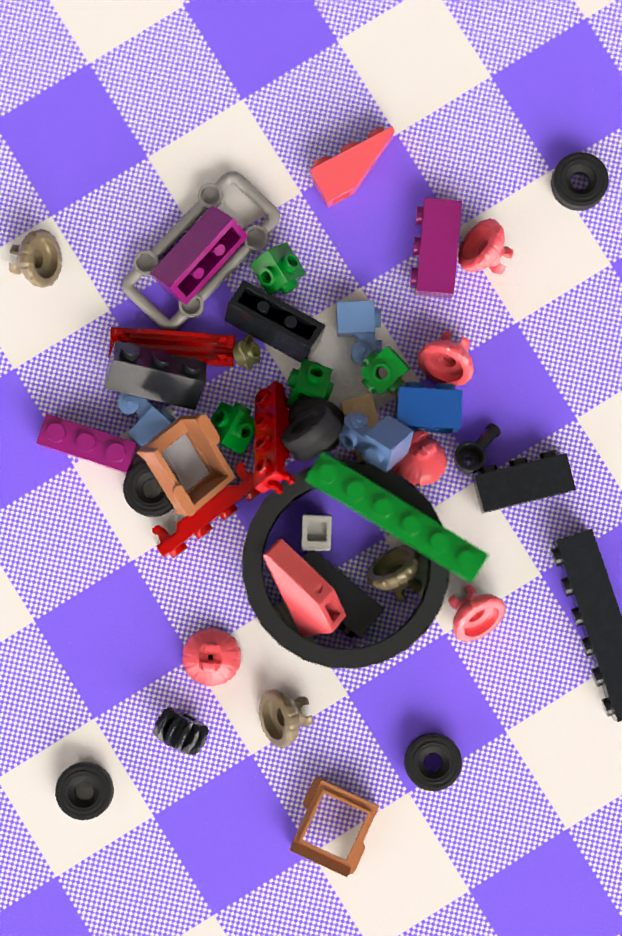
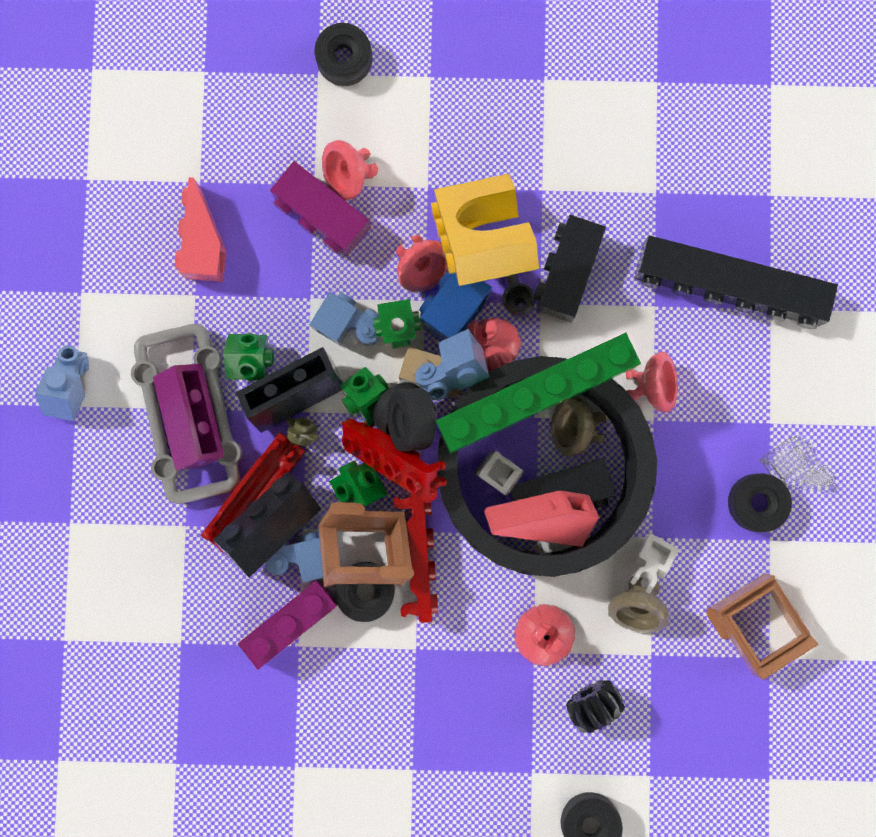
camera: 55 degrees left, 0 degrees up
dark tan hair [9,229,62,288] -> none
none -> medium blue brick [35,346,89,421]
none -> yellow arch [430,174,539,286]
none -> white plate [630,533,679,594]
none -> clear slope [759,435,839,493]

